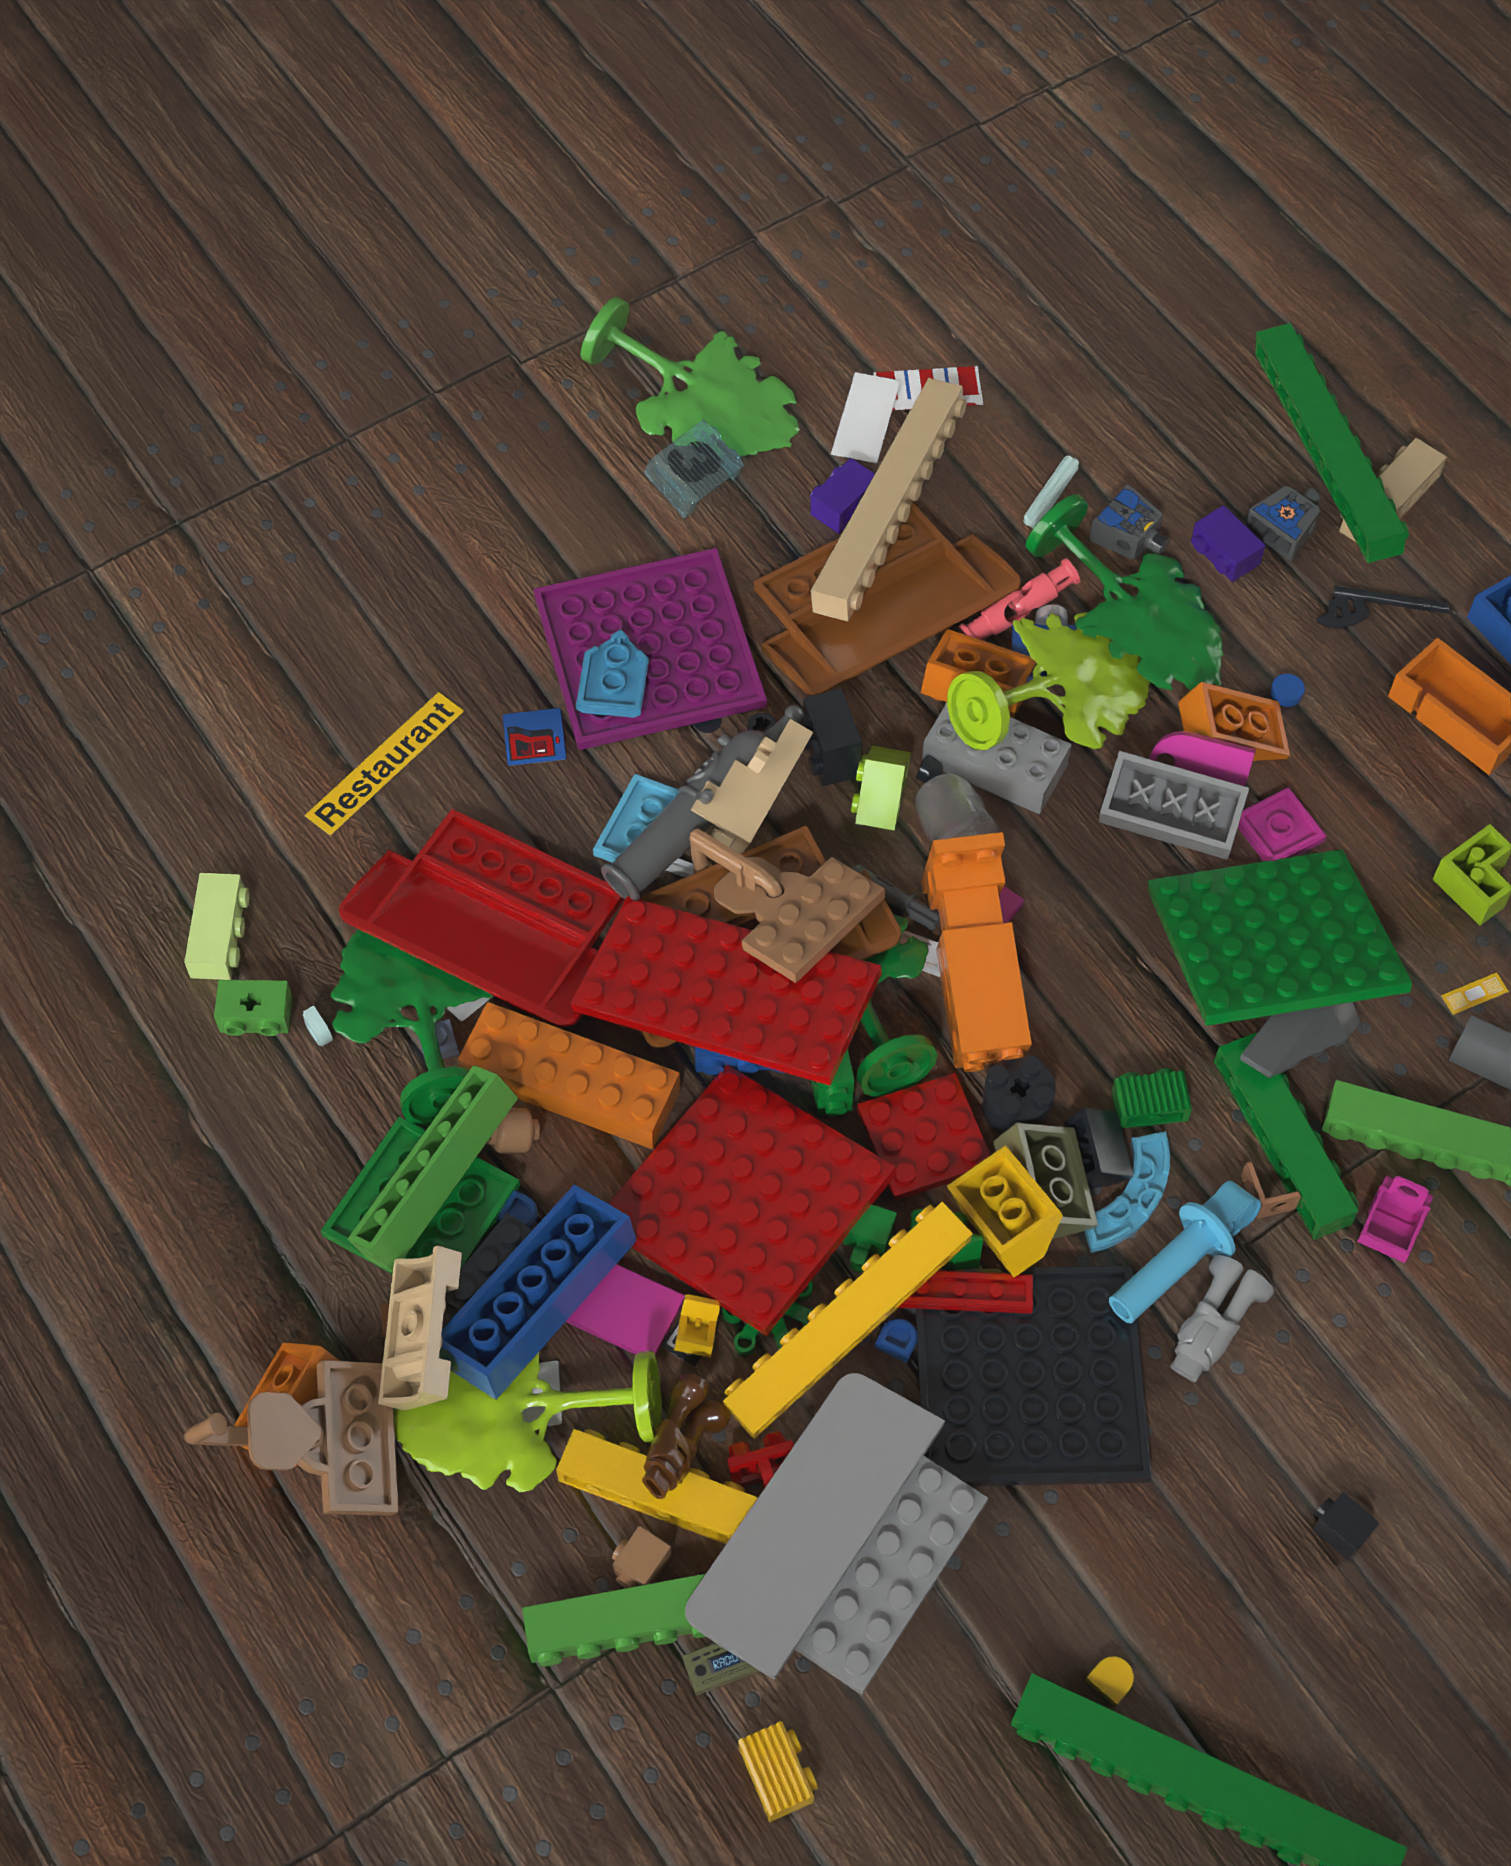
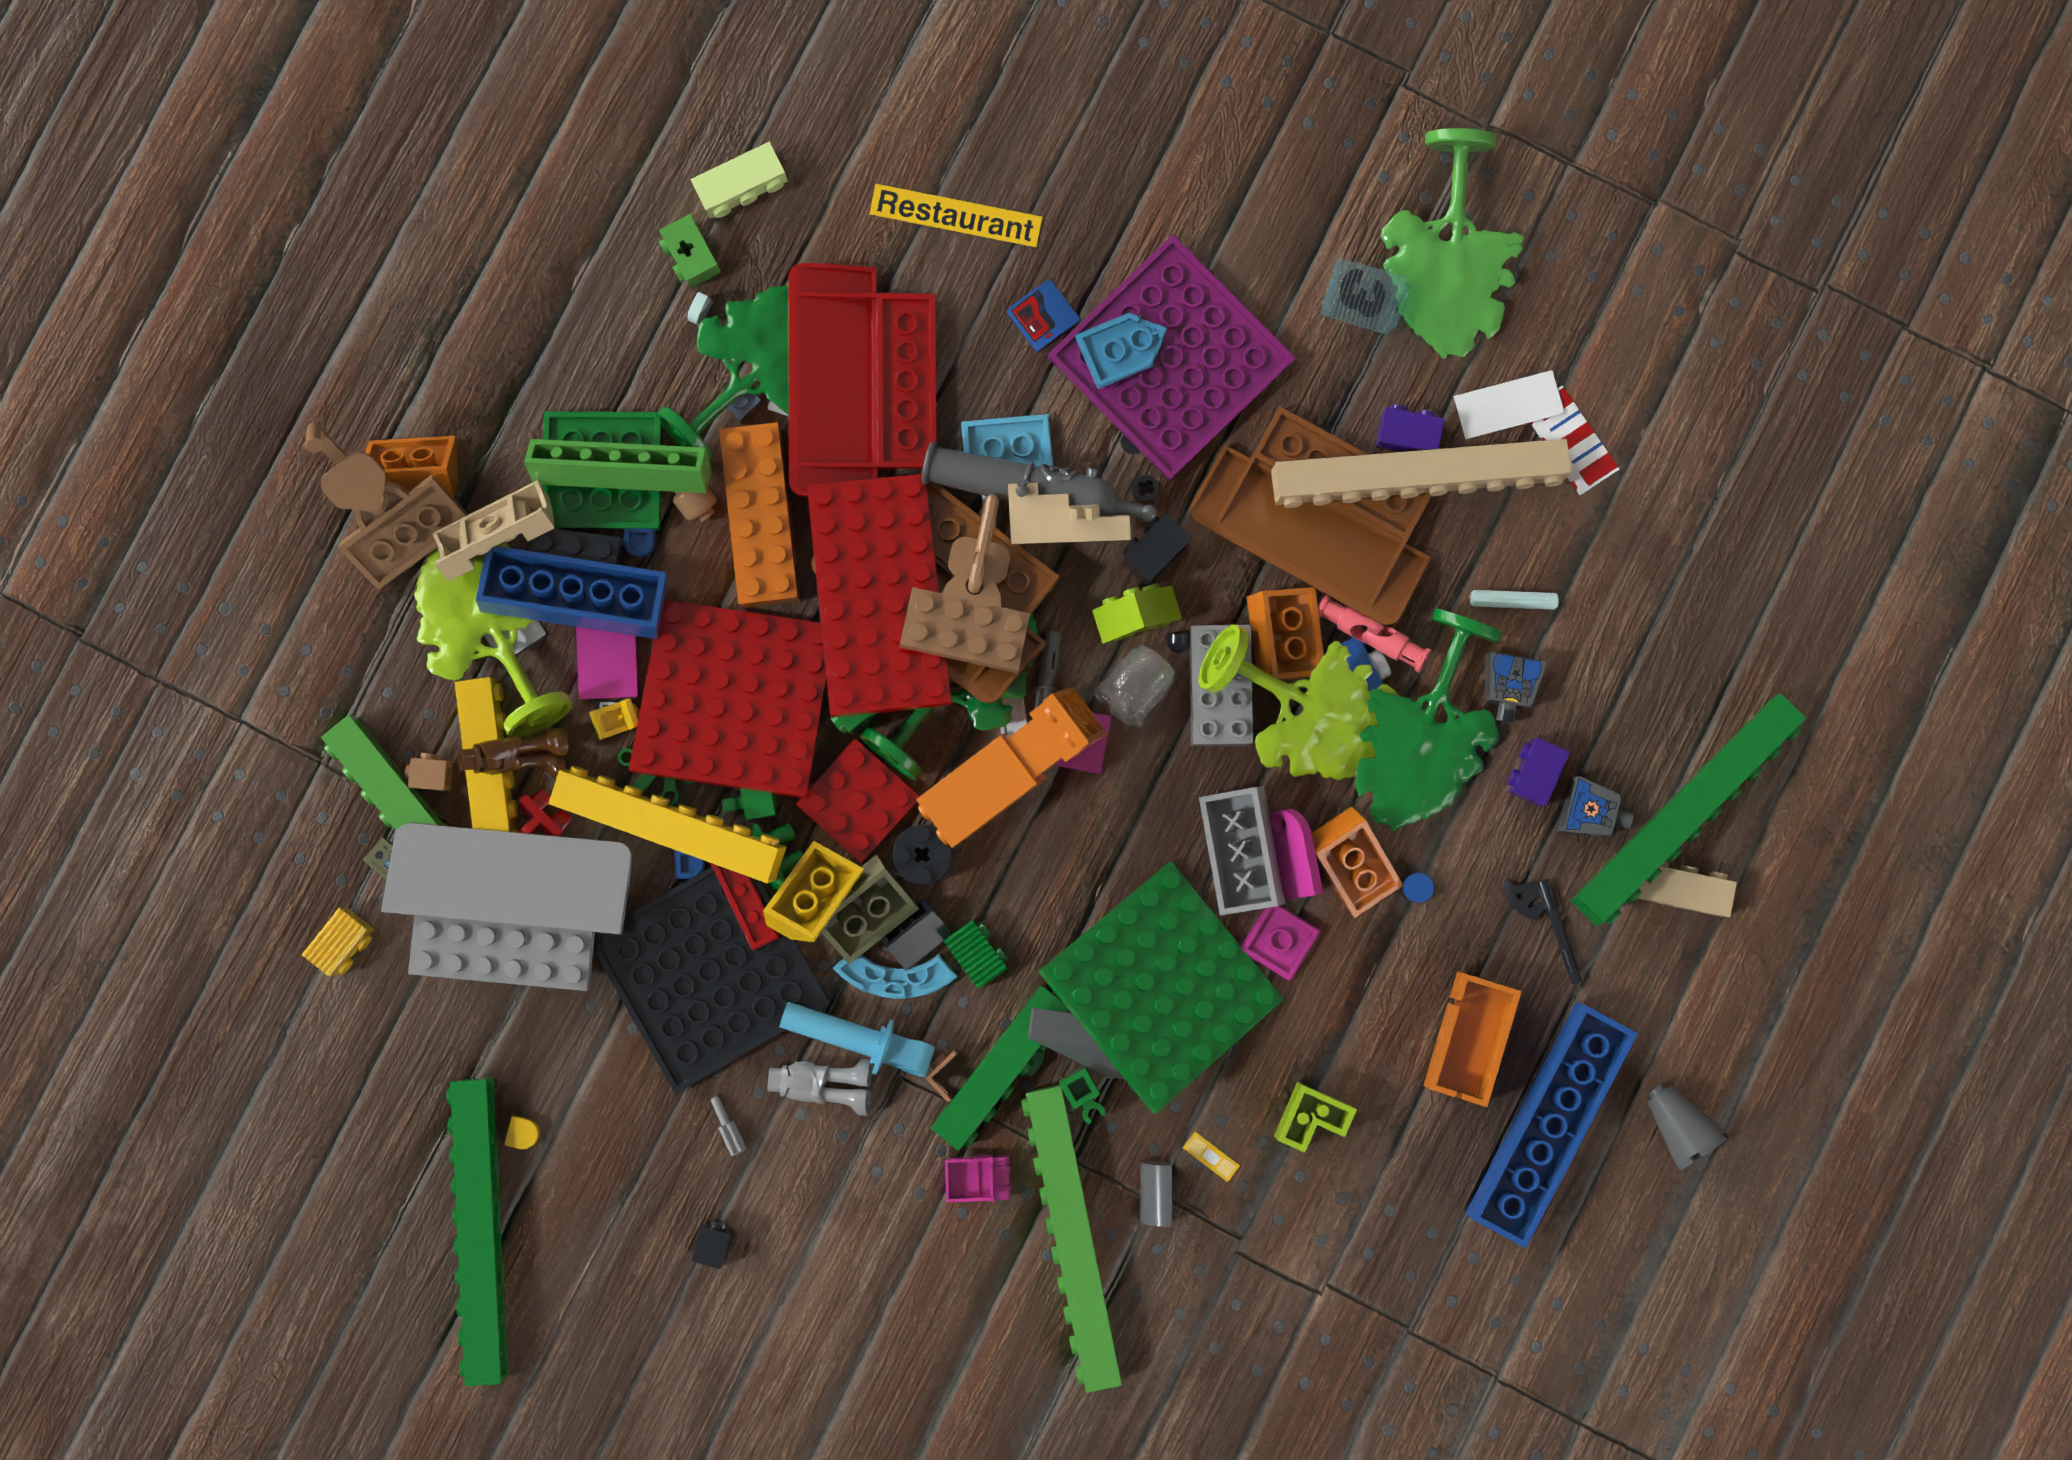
camera: 65 degrees right, 25 degrees up
none -> light grey axle [710,1096,747,1156]
none -> green brick [1059,1066,1105,1124]

